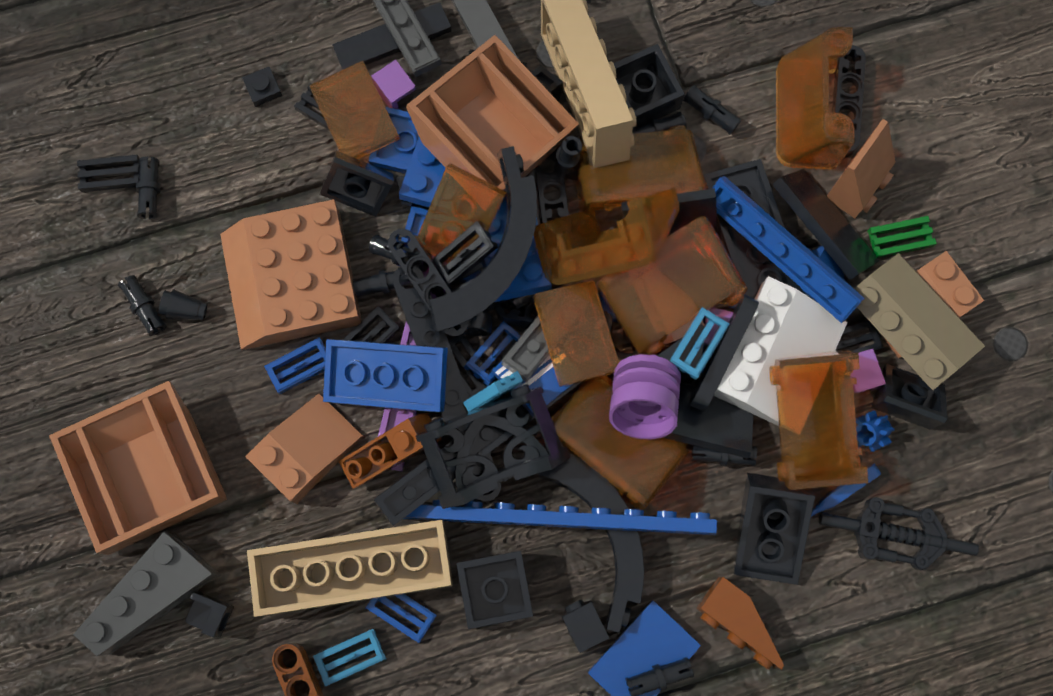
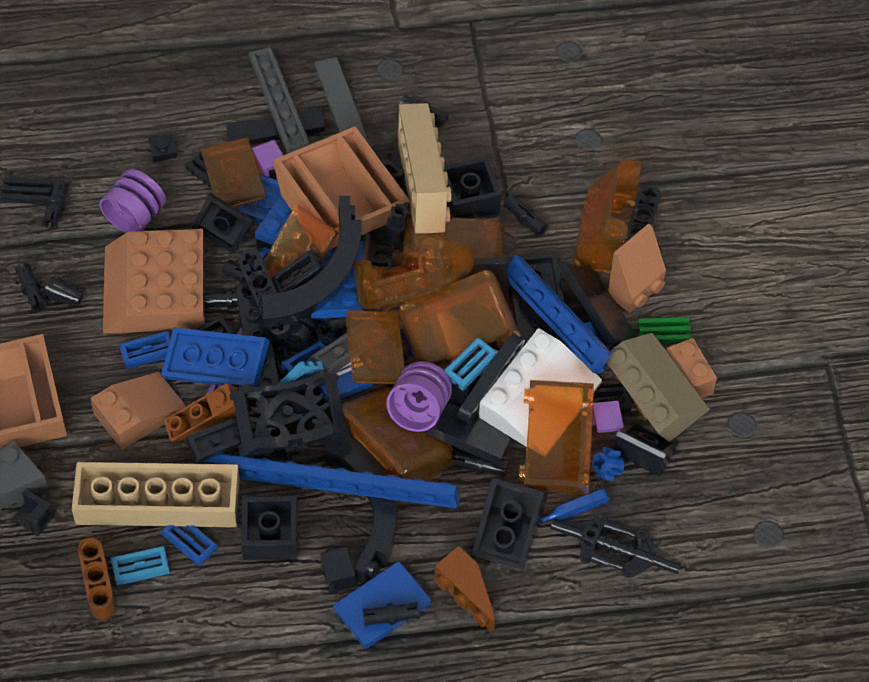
camera: 10 degrees right, 20 degrees down
none -> medium lavender wheel [99,169,166,233]

